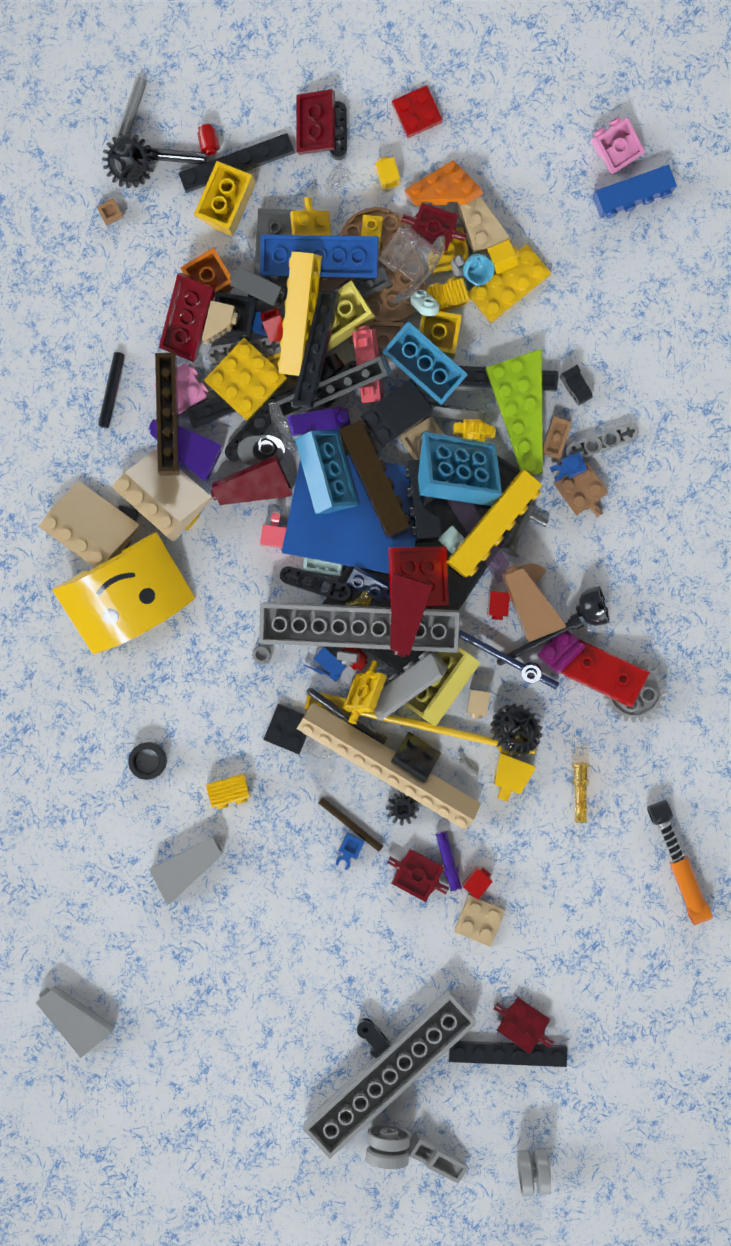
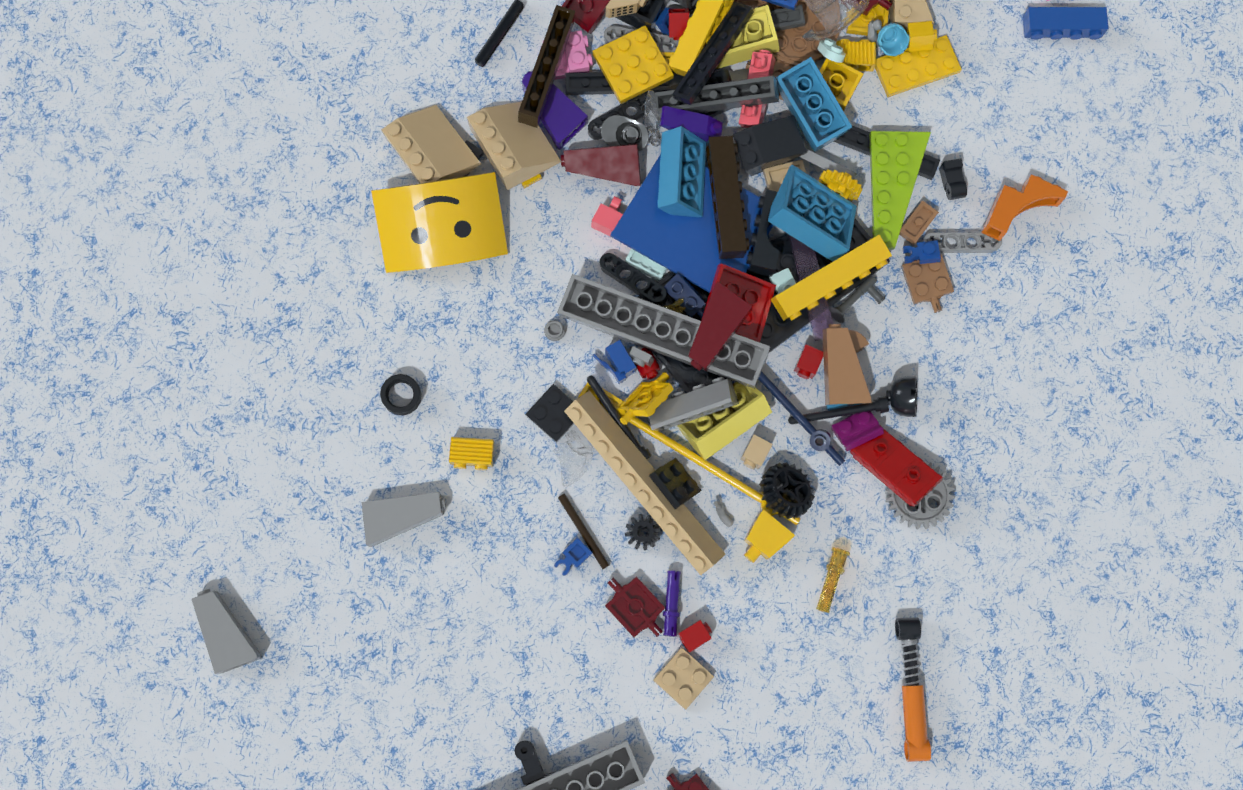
camera: 15 degrees right, 10 degrees down
none -> orange arch [981,174,1068,241]

